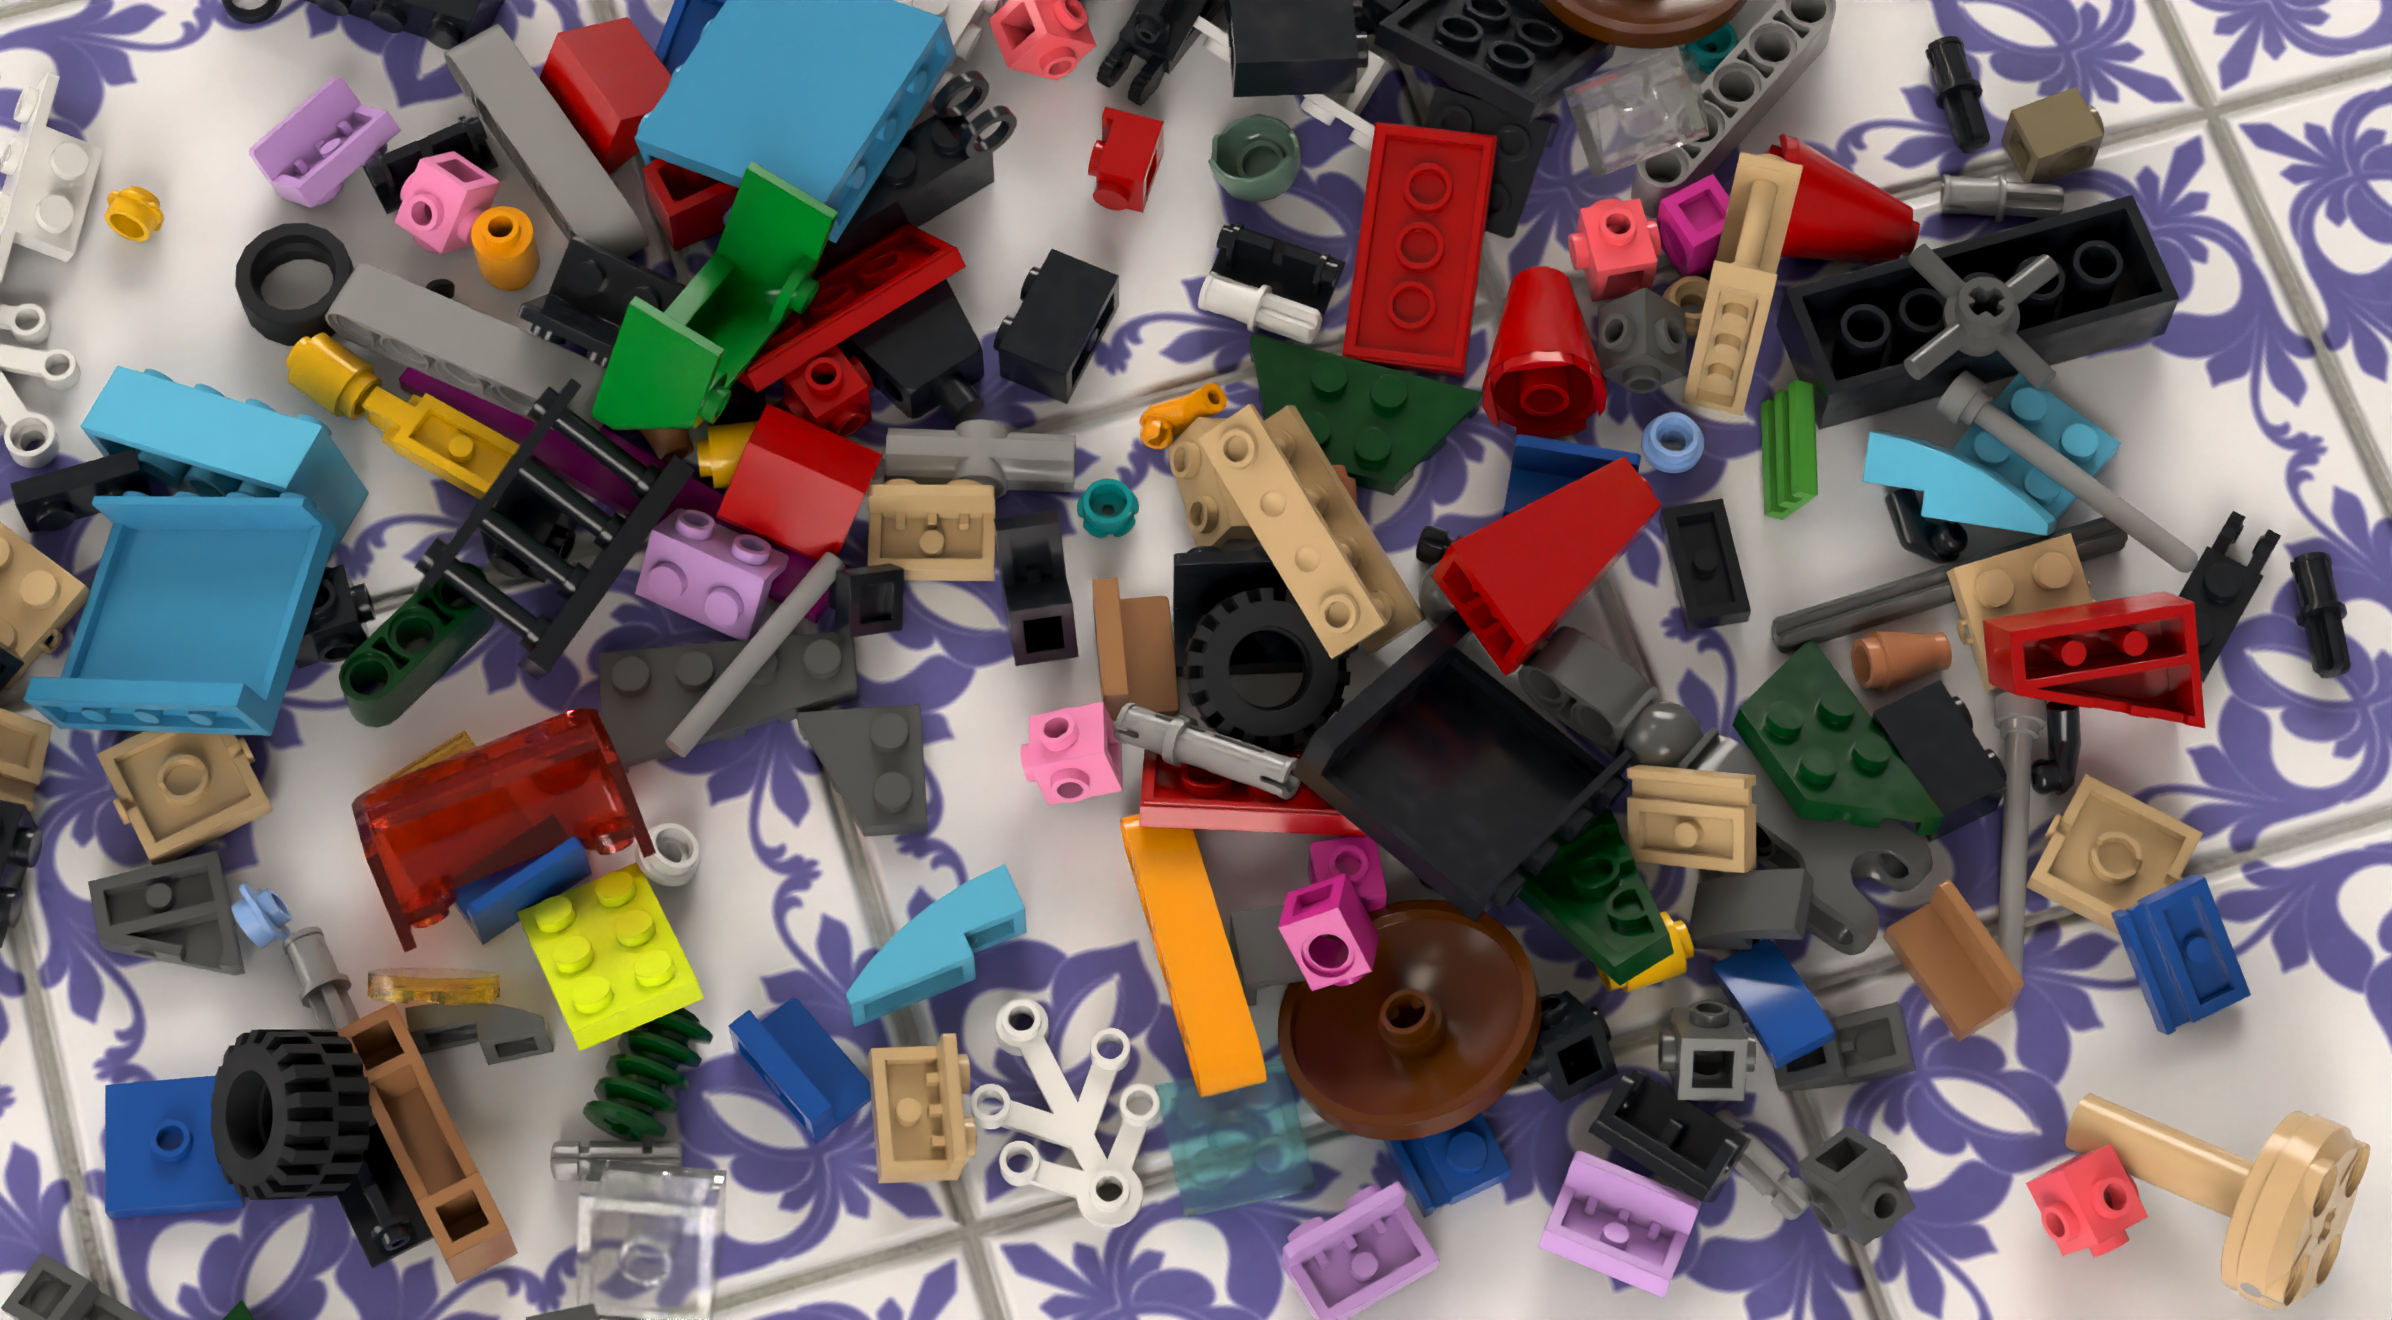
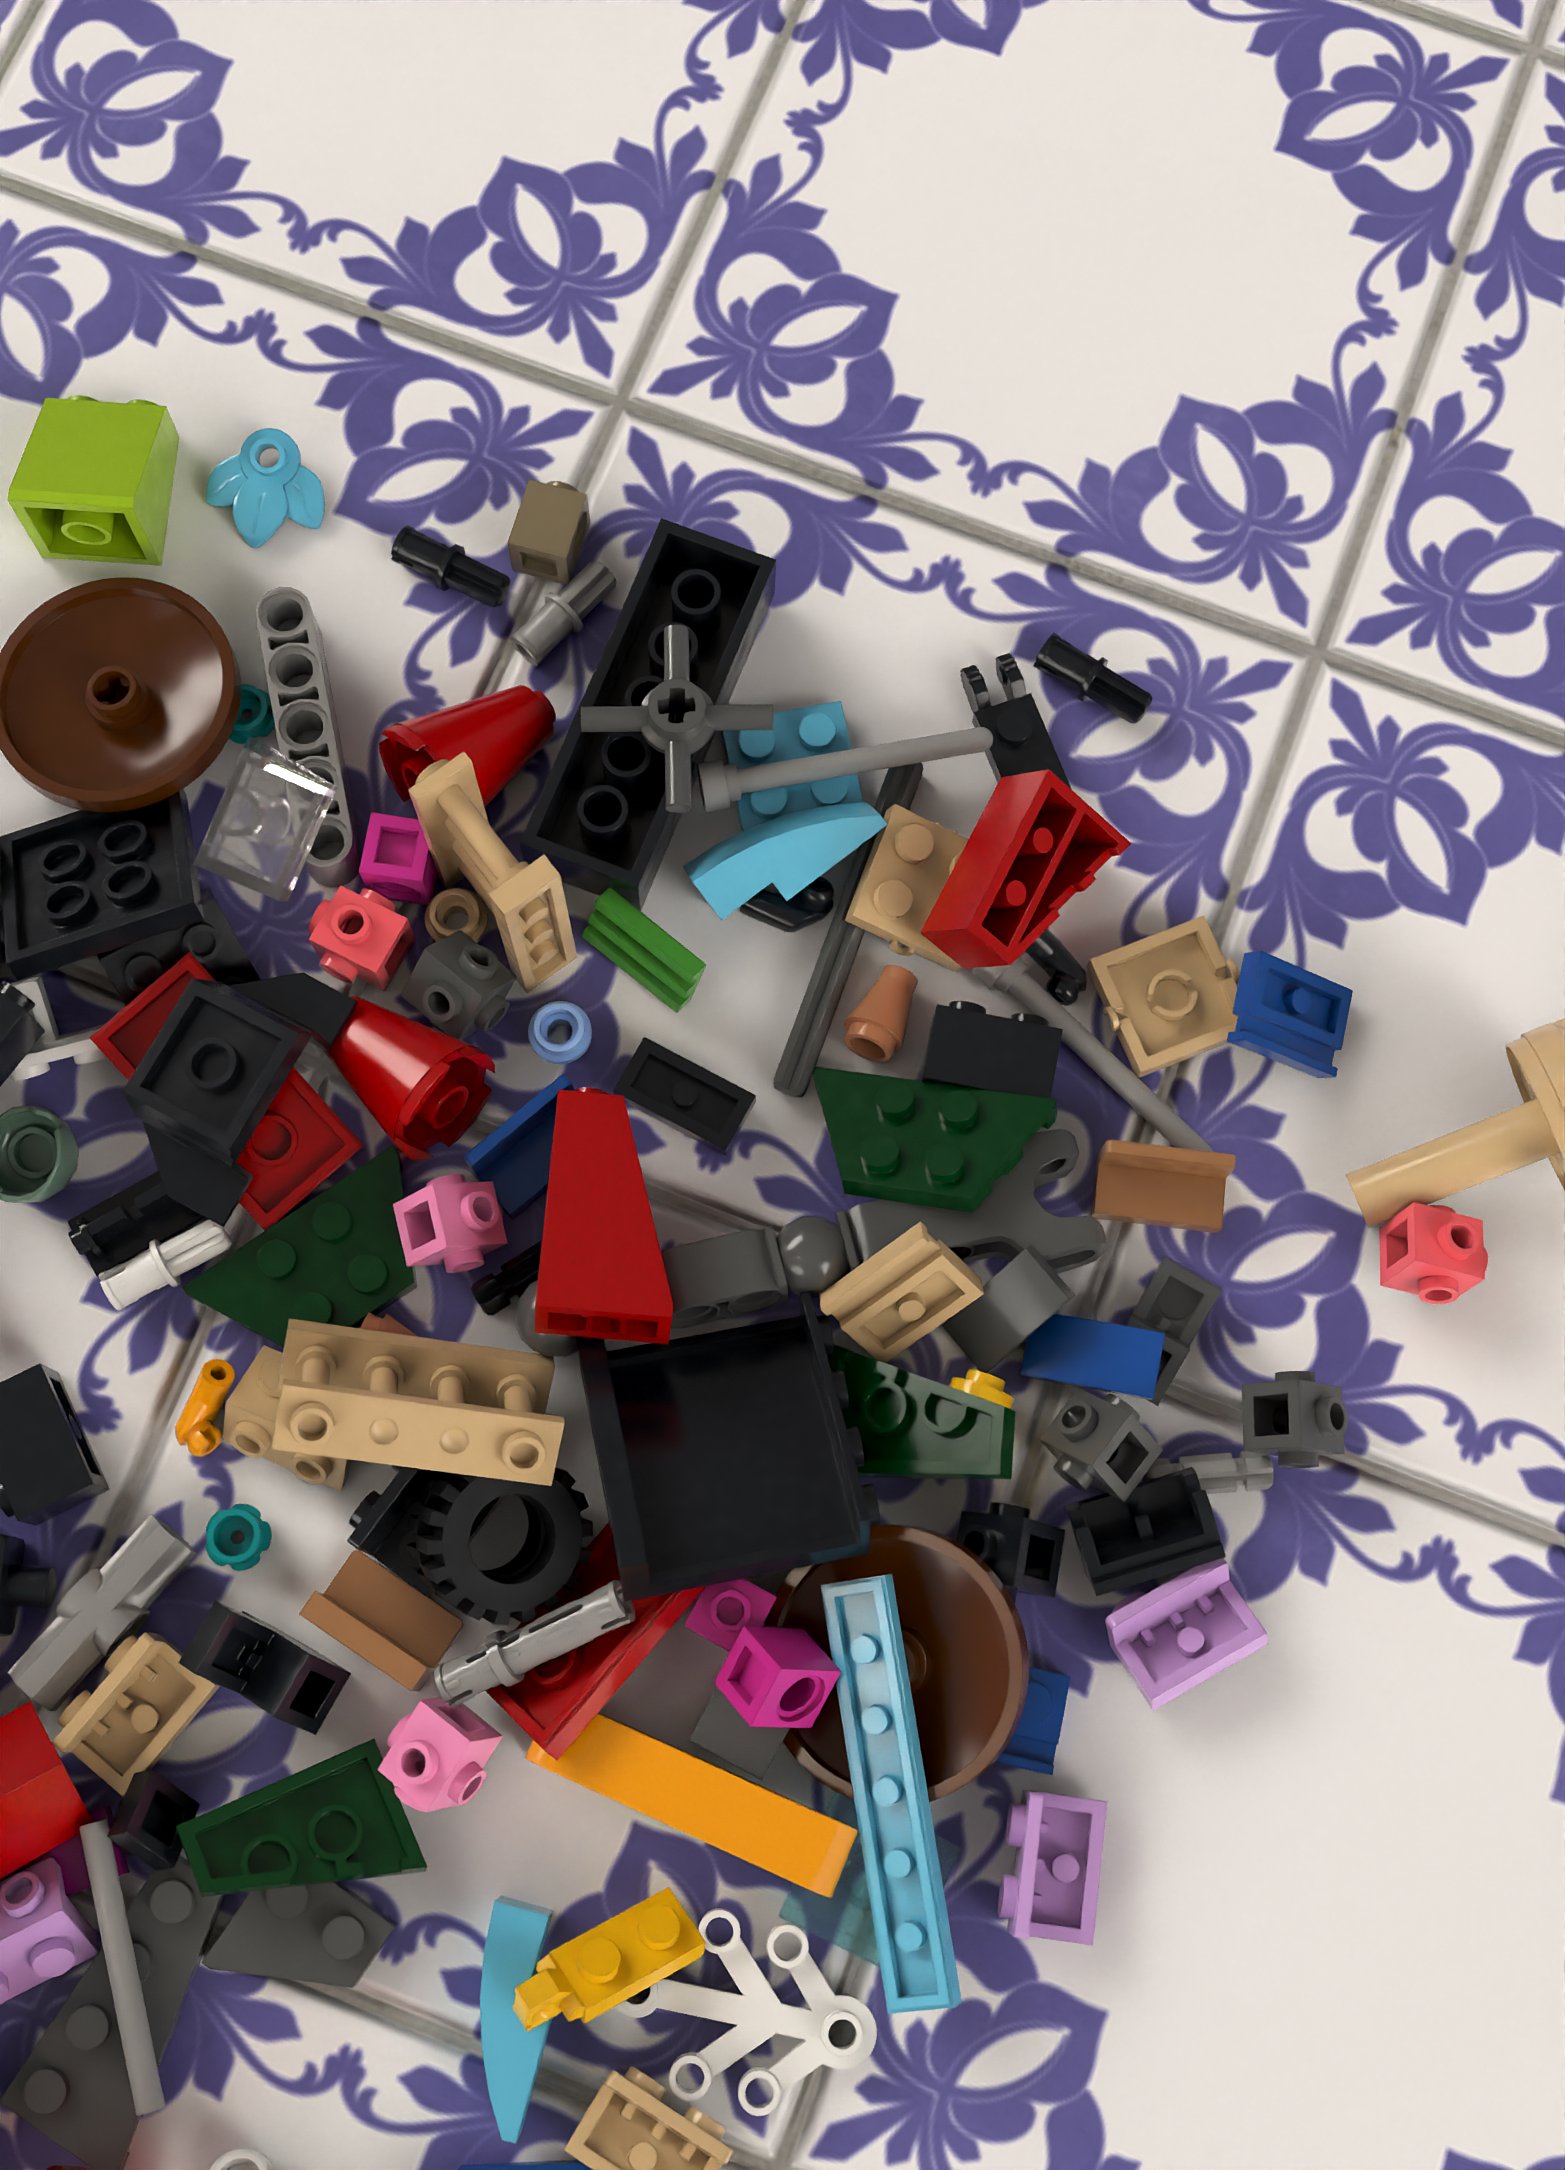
camera: 55 degrees left, 10 degrees up
none -> black piece [122,972,359,1227]
none -> dark green wing [176,1739,427,1897]
none -> bright pink brick [393,1174,508,1273]
none -> yellow hinge [512,1887,706,2032]
none -> medium azure tile [821,1574,962,2014]

